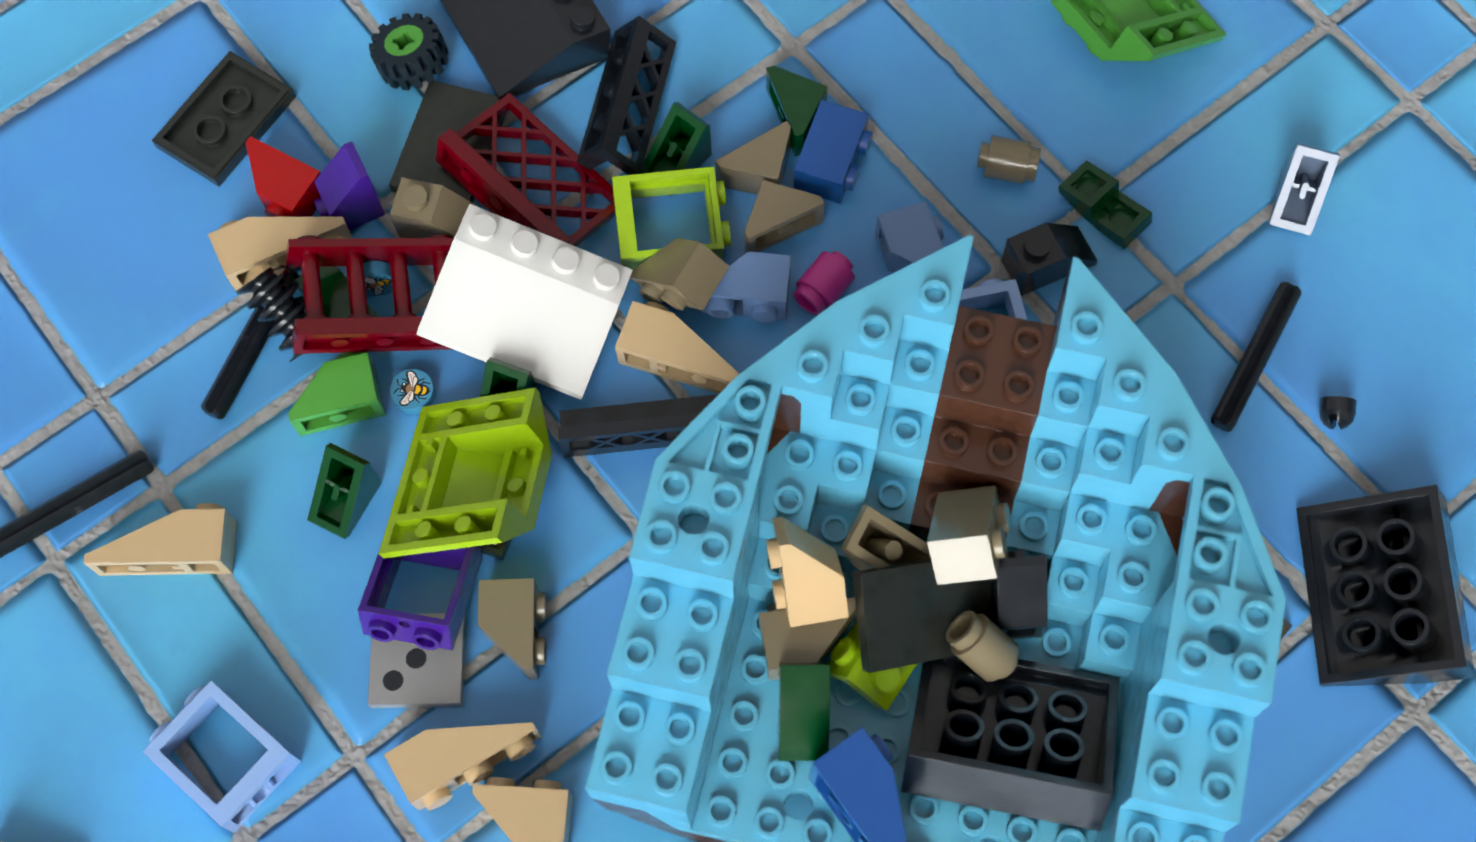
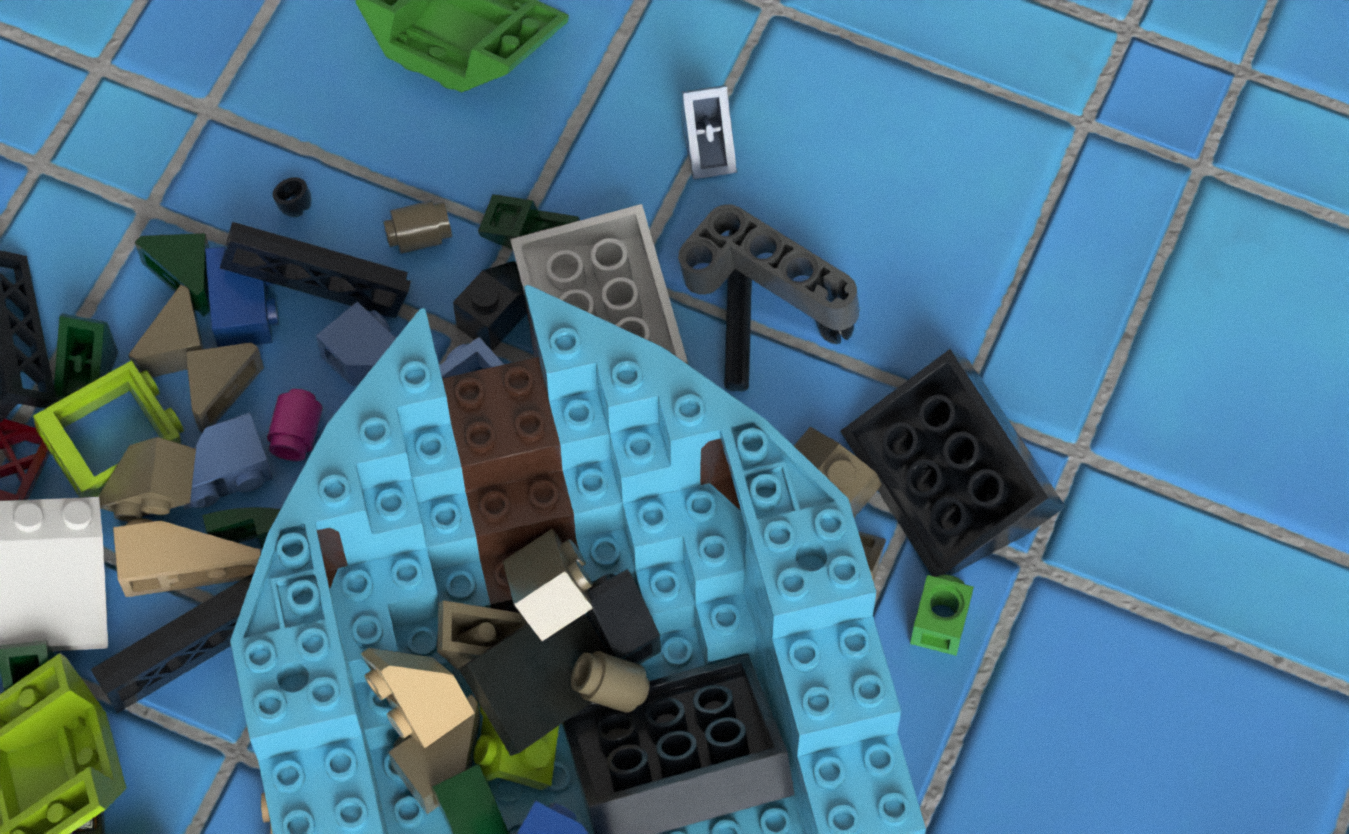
camera: 30 degrees left, 5 degrees down
none -> dark green slope [202,507,281,549]
none -> black fence [220,222,411,319]
none -> black hinge [273,177,312,217]
none -> white slope [510,204,688,364]
none -> dark grey beam [678,204,860,330]
none -> dark tan slope [794,427,882,518]
none -> bright green brick [910,575,974,656]

